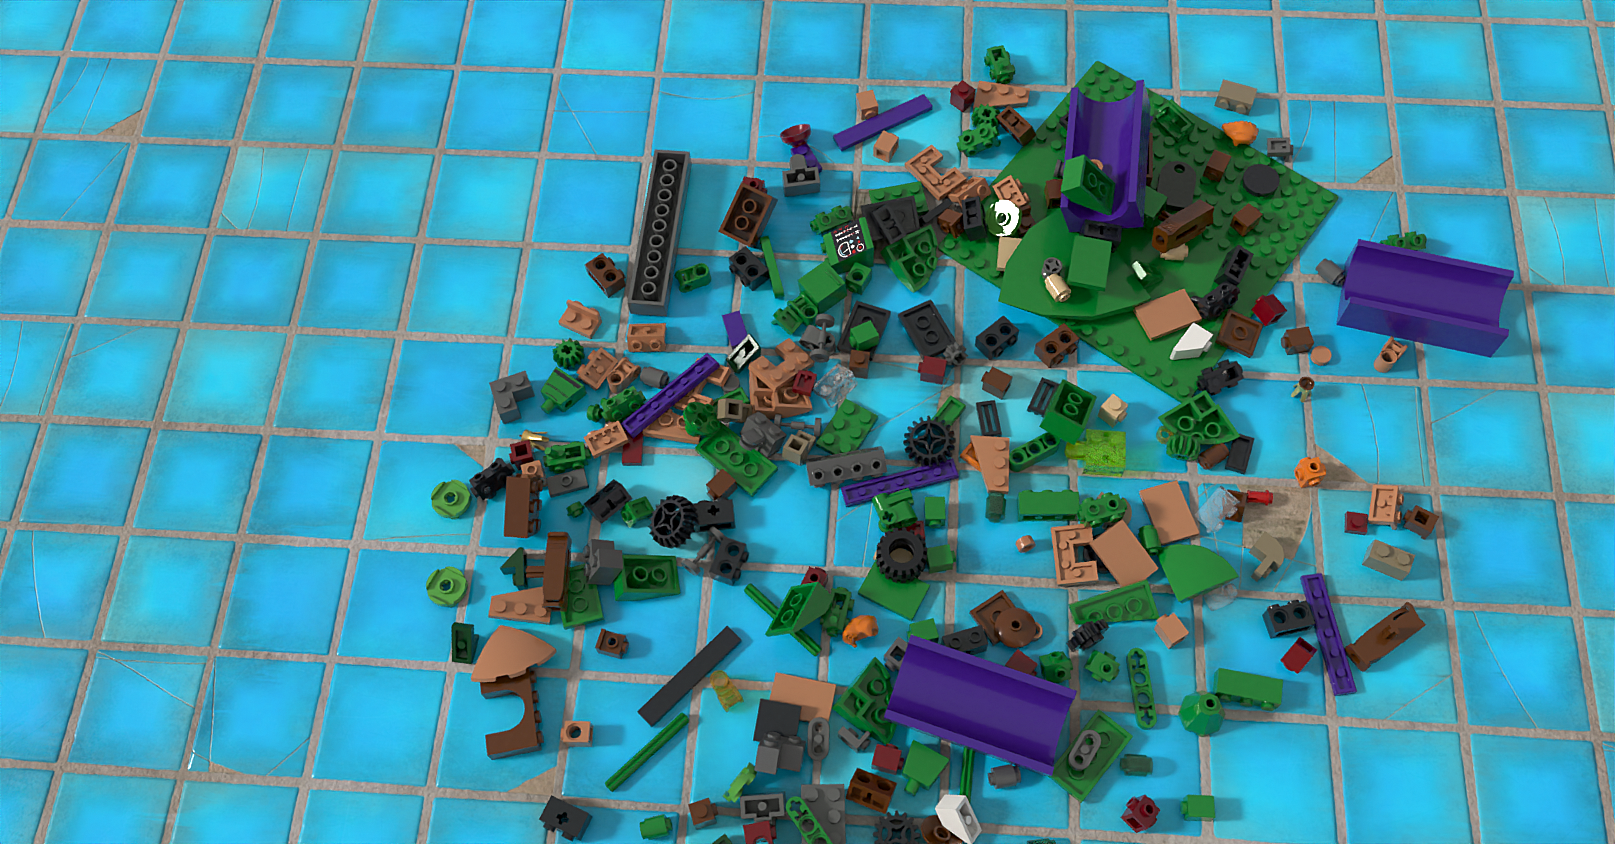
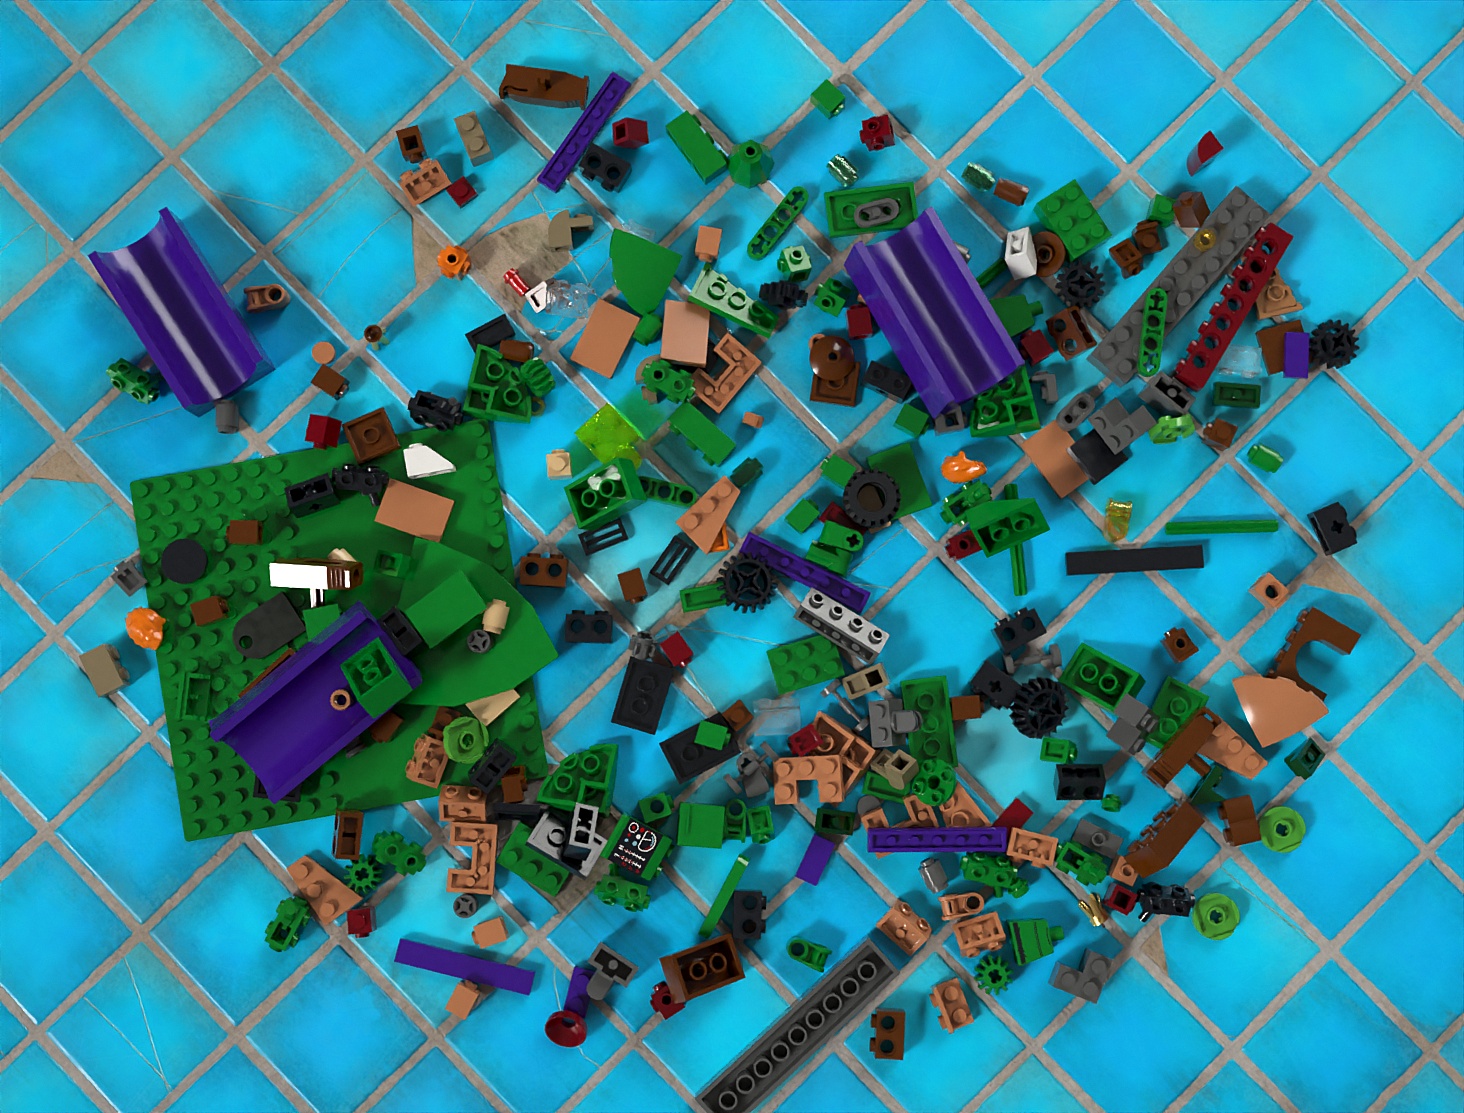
camera: 145 degrees left, 20 degrees up
none -> dark grey wheel [453,893,479,918]
none -> reddish brown brick [1217,795,1261,847]

